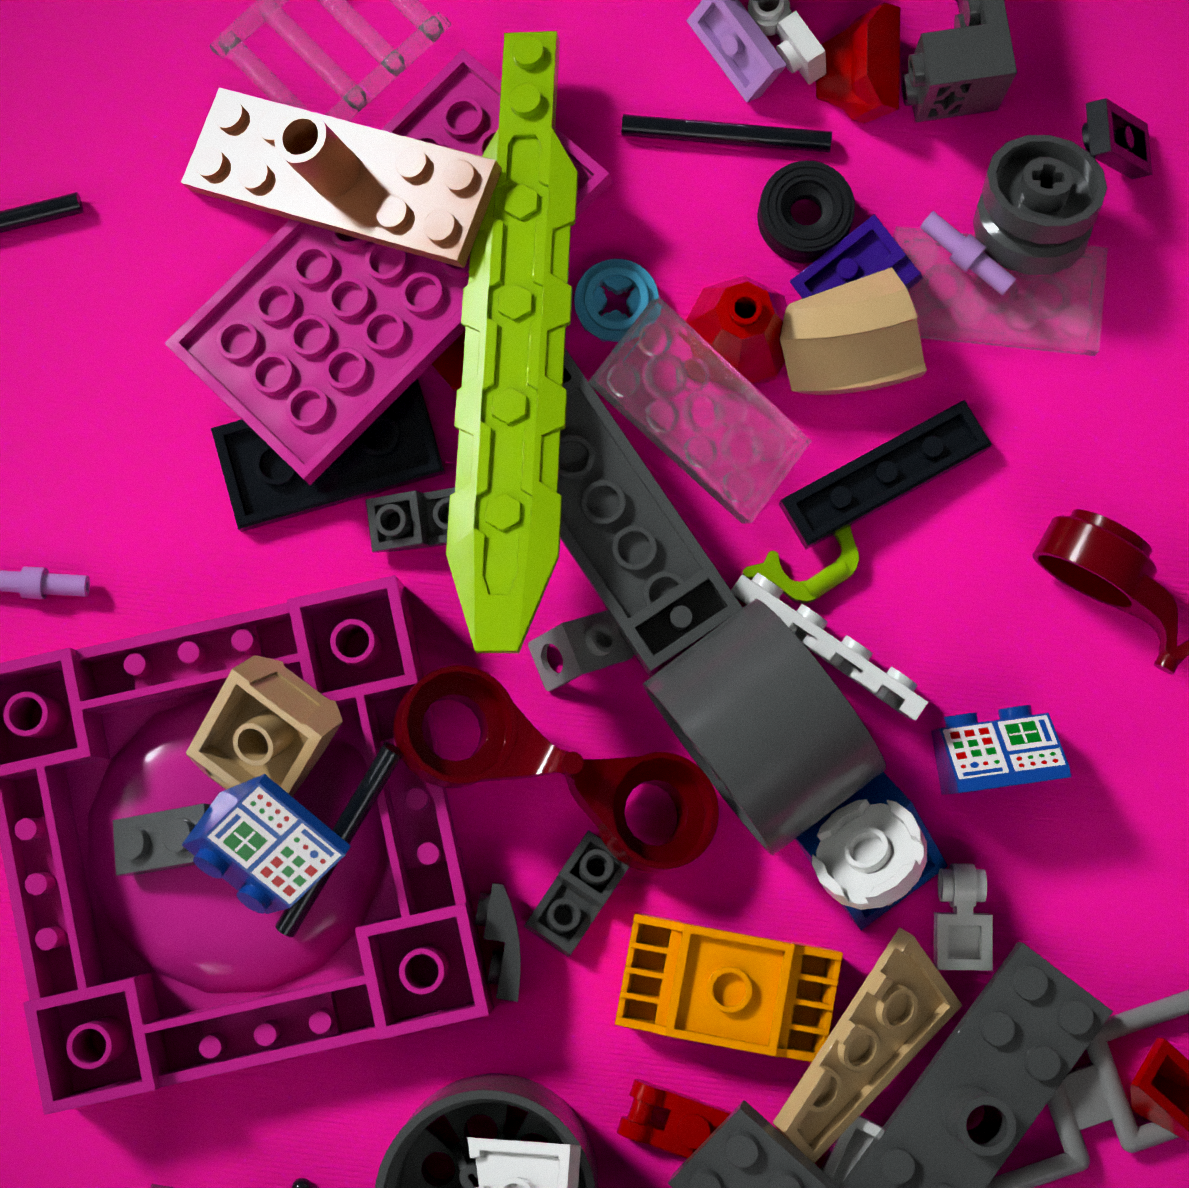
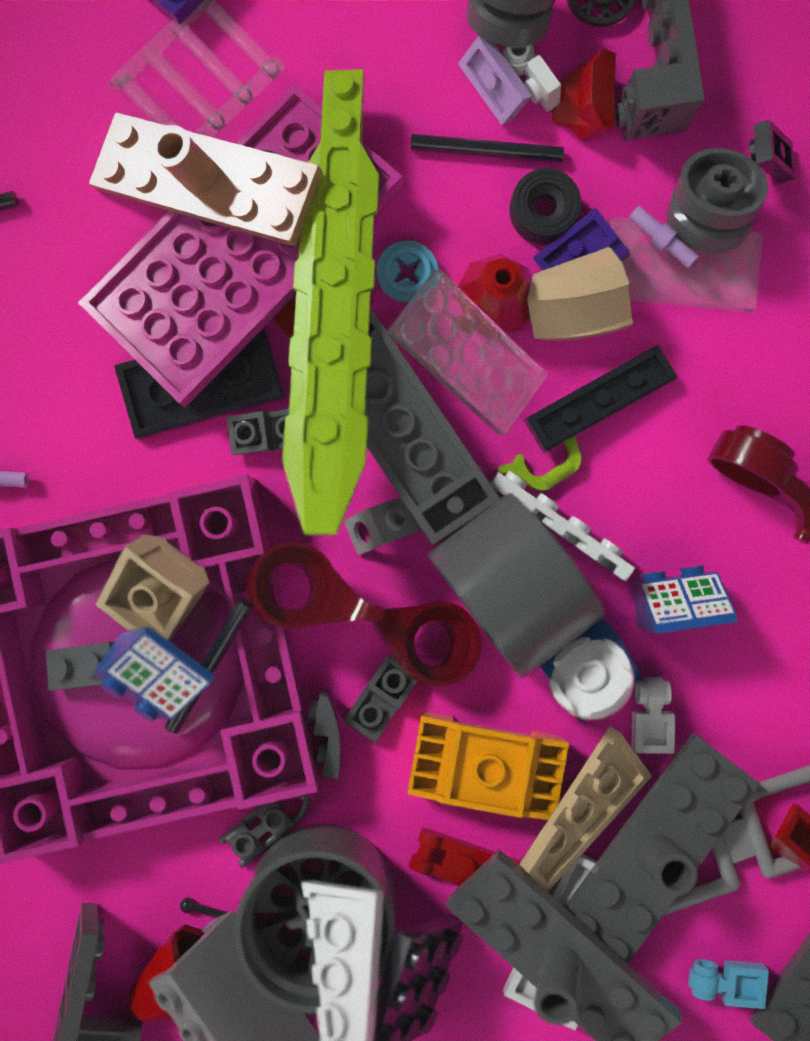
camera: 10 degrees left, 5 degrees up
none -> dark grey piece [219,794,310,868]

